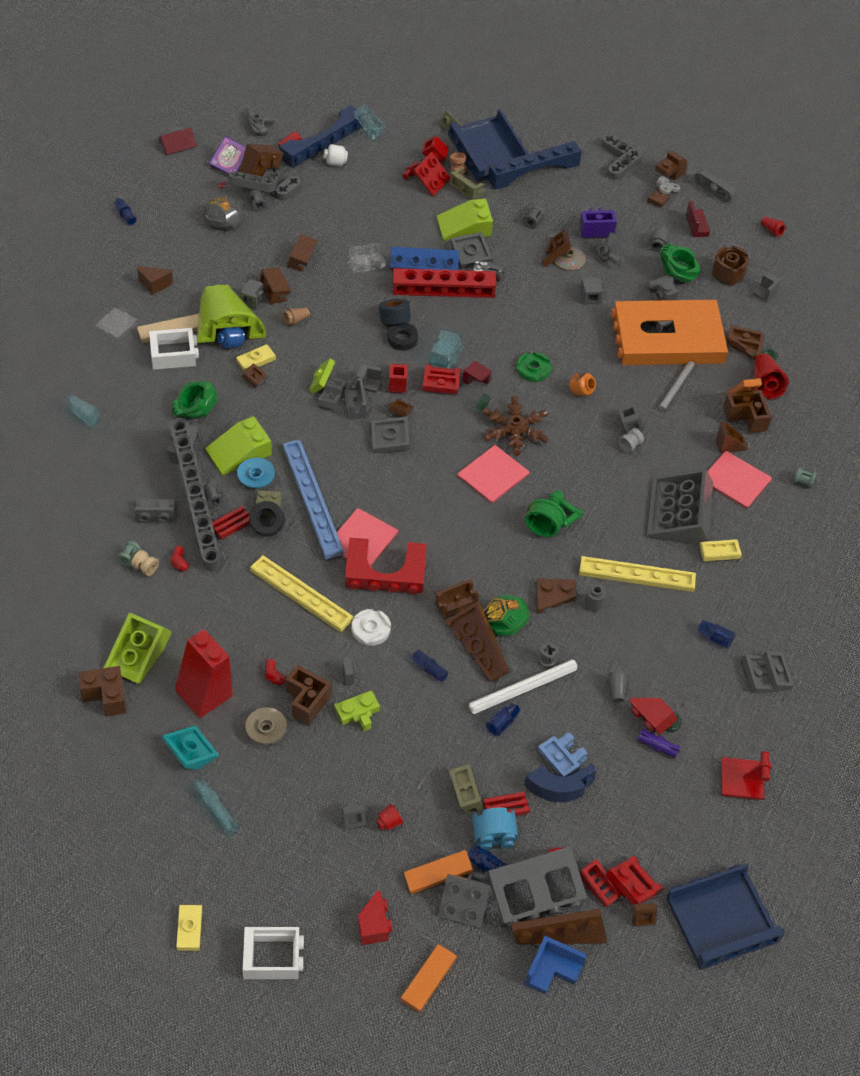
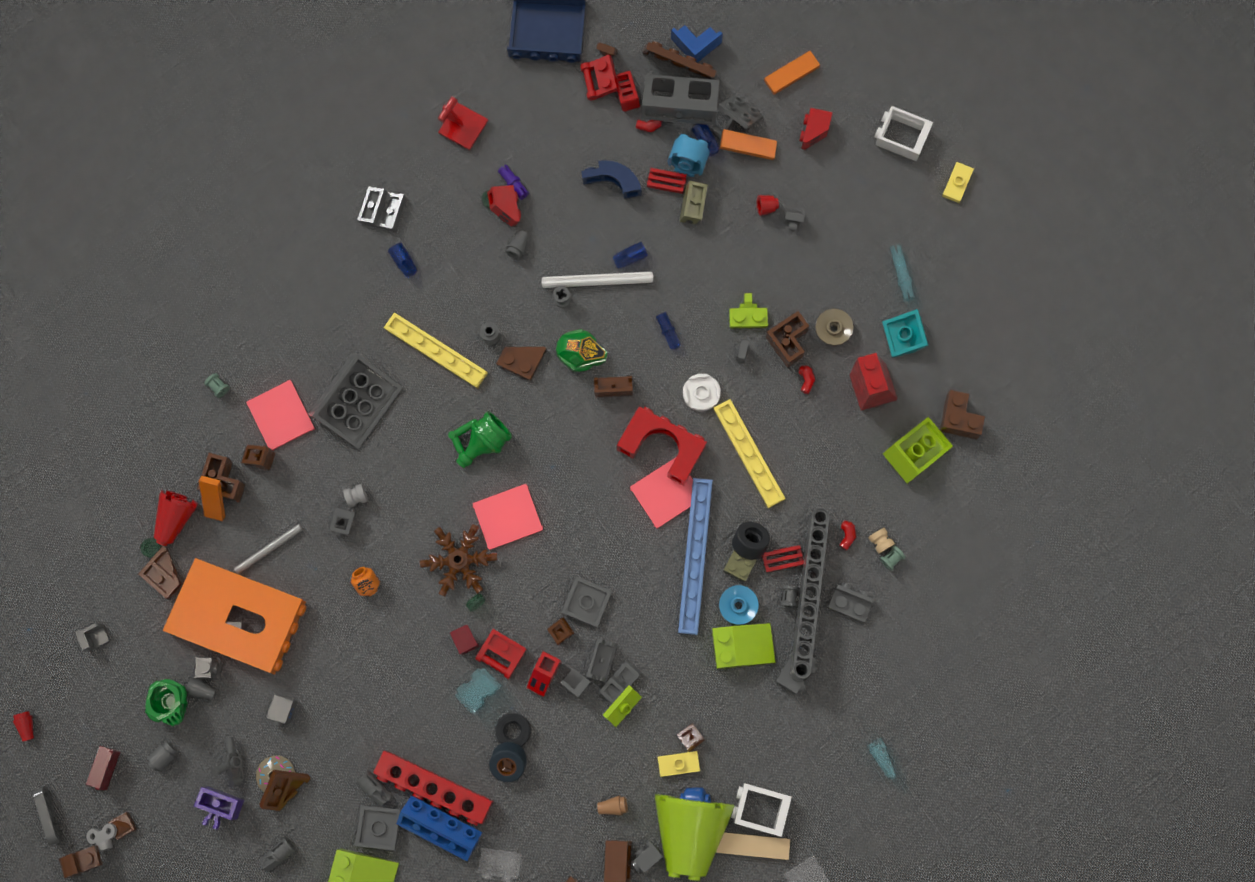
camera: 145 degrees left, 25 degrees up
green helmet [172,381,218,419] -> none
reddish brown wing [445,602,510,682] -> none
green tile [516,352,551,382] -> none
medium blue plate [538,732,588,776] -> none
light yellow plate [699,539,742,561] -> none
reddish brown brick [712,246,749,286] -> none

